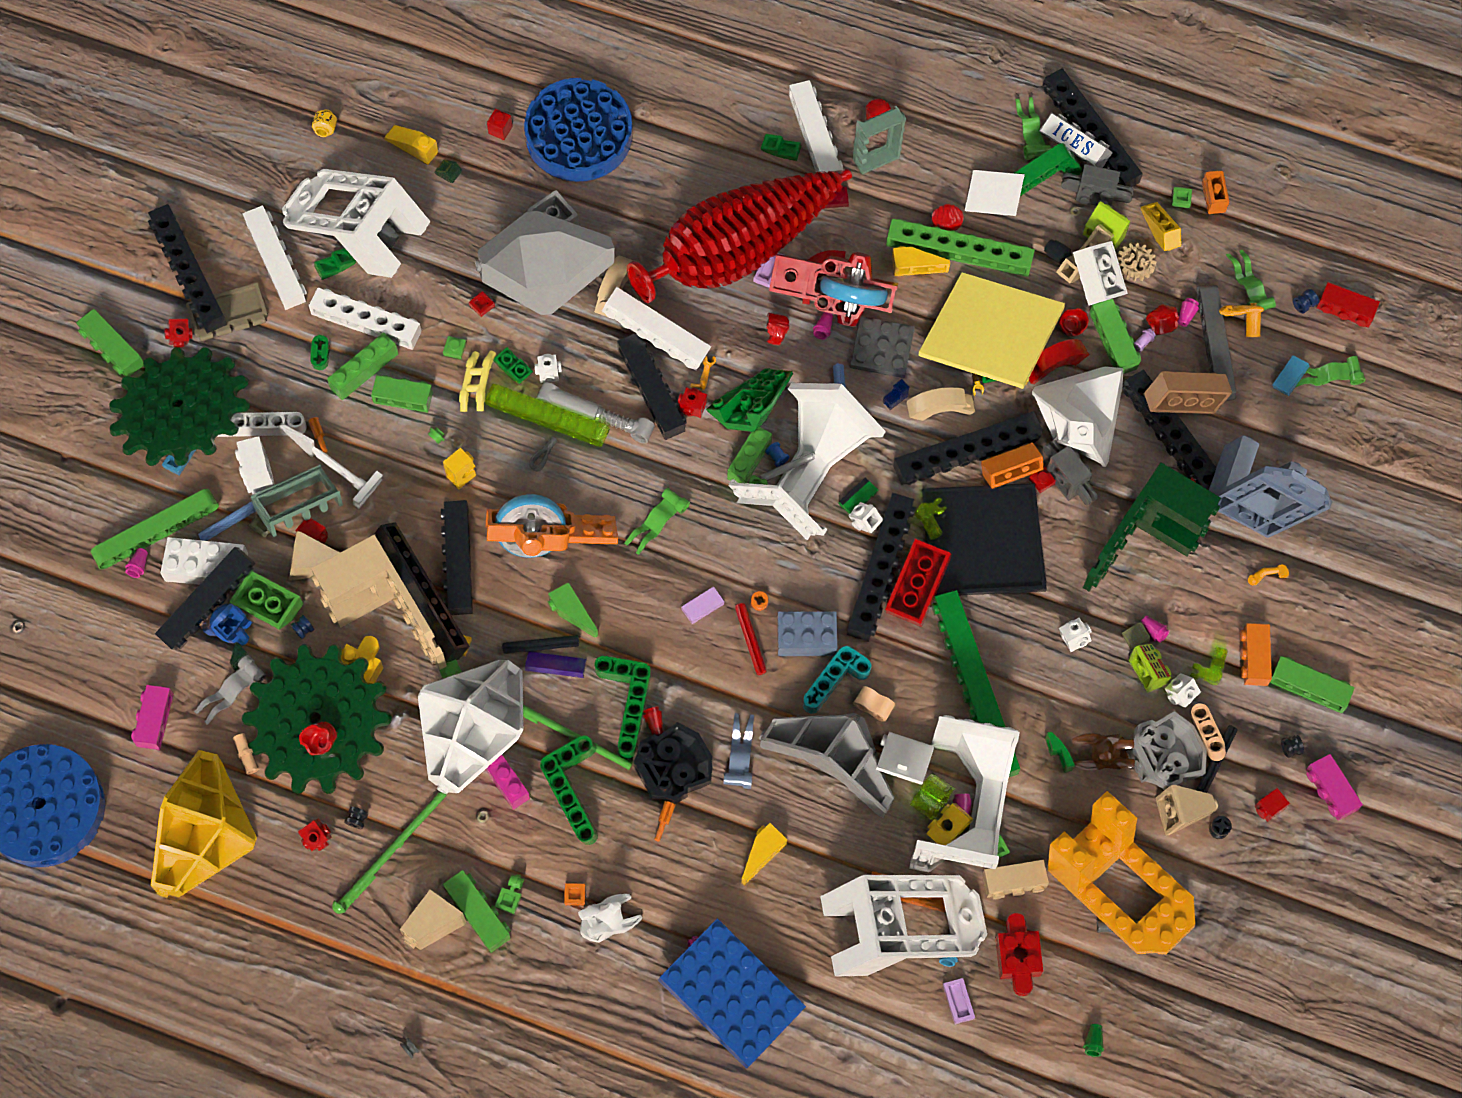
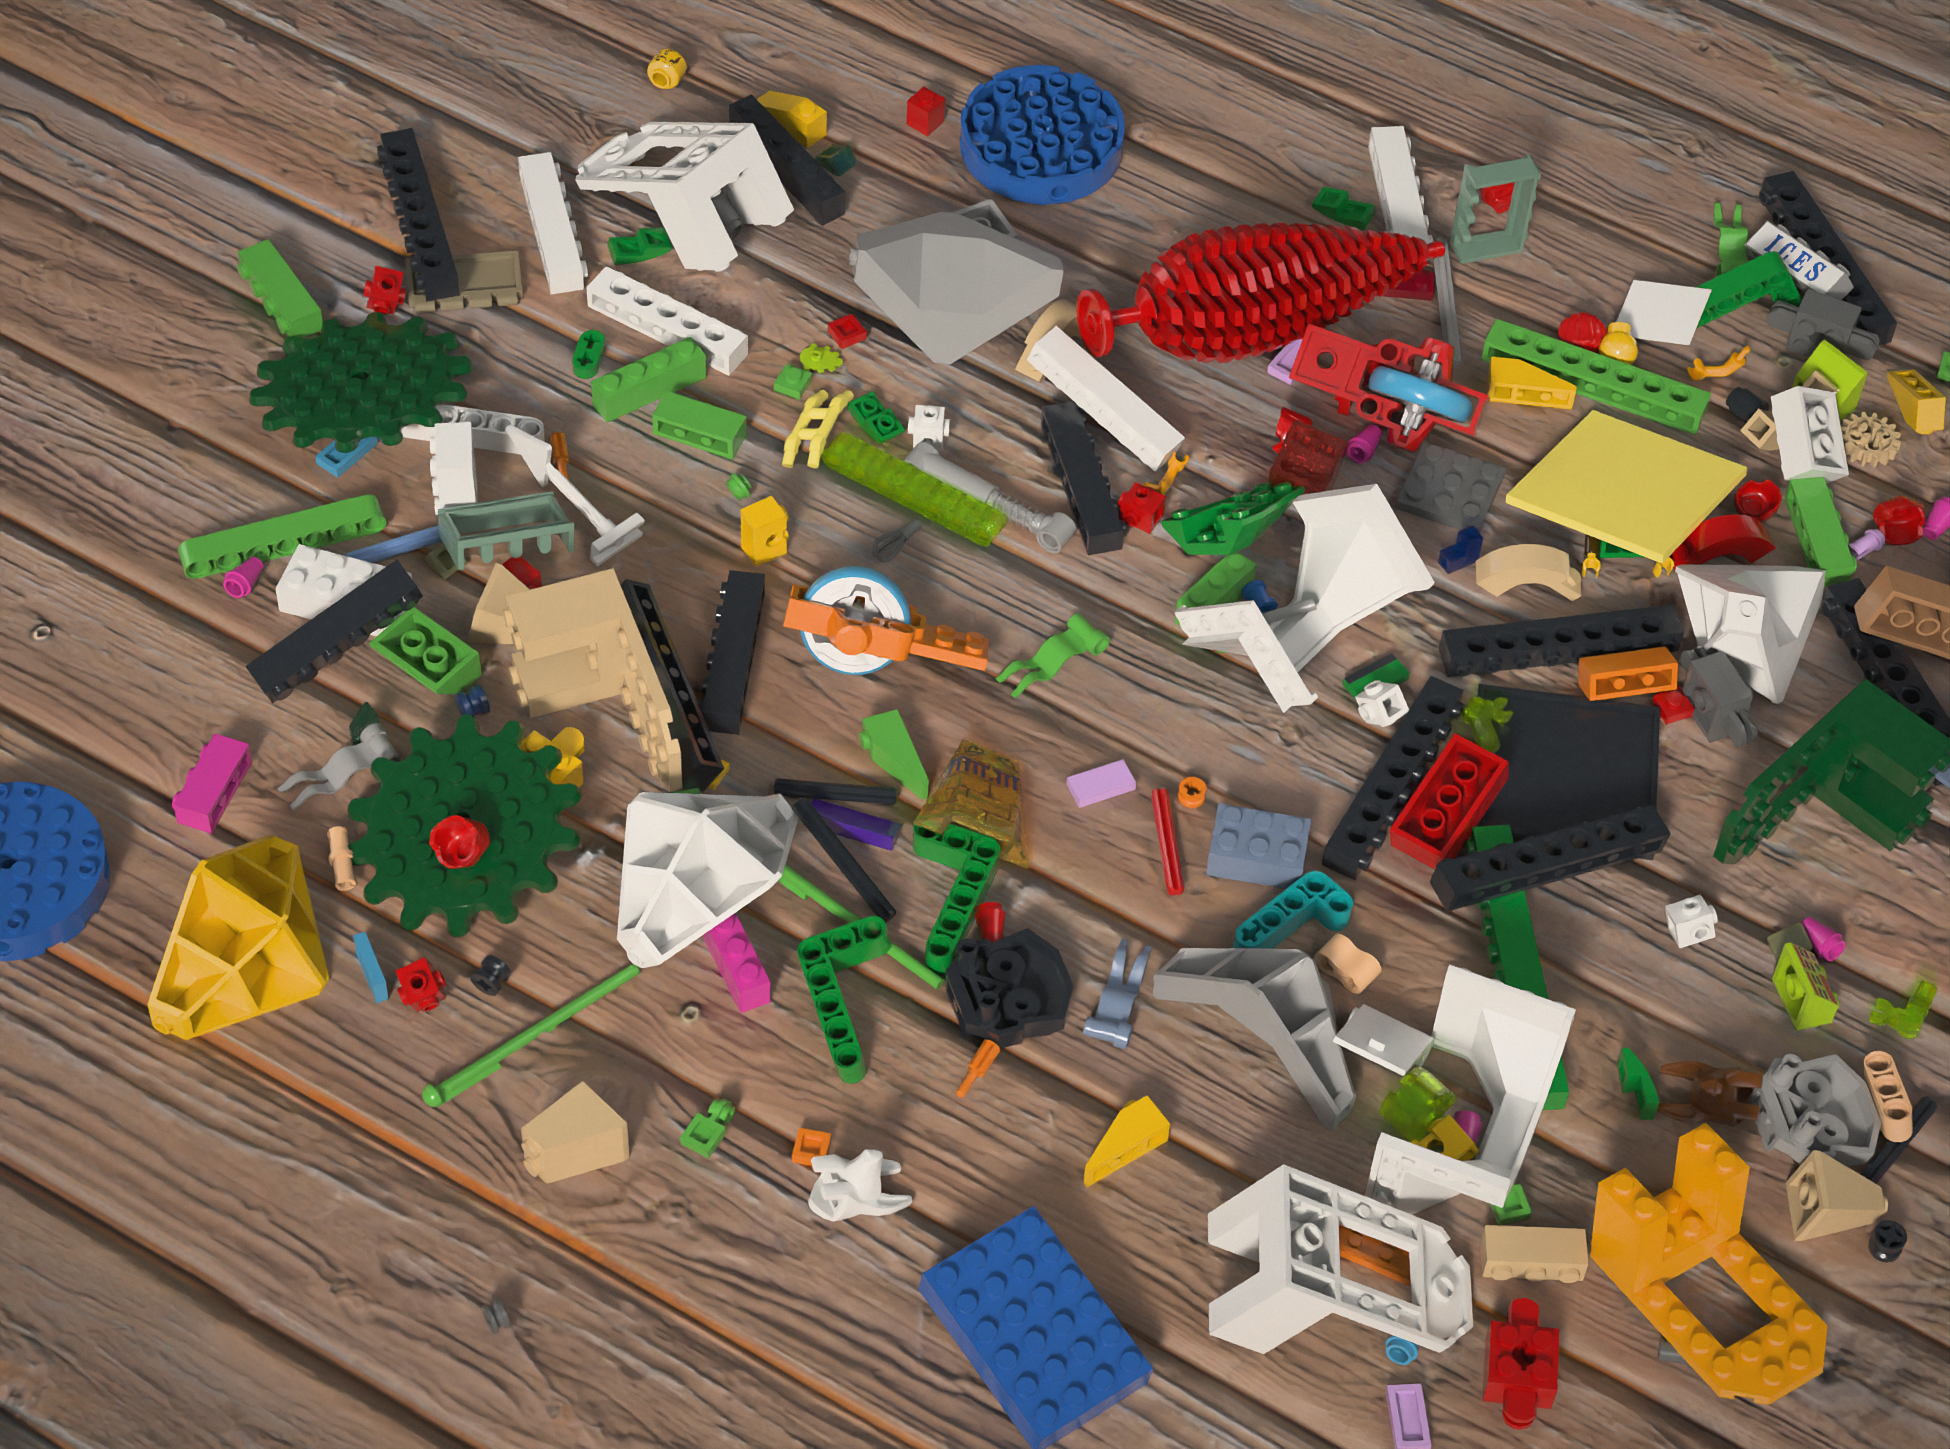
camera: 10 degrees right, 15 degrees down
blue piece [201,604,252,646] -> none
bright green brick [443,870,511,953] -> none
white brick [1165,673,1201,707] -> none
none -> dark azure tile [353,932,388,1003]
none -> black brick [729,94,845,226]
none -> black axle [792,798,896,923]
none -> lime piece [800,343,843,374]
none -> clear yellow wedge [913,739,1030,869]
none -> clear red piece [1268,420,1348,495]
none -> black brick [1430,805,1671,912]
none -> light grey axle [1433,237,1462,368]
none -> yellow piece [1599,322,1638,365]
none -> light orange piece [1687,346,1750,381]

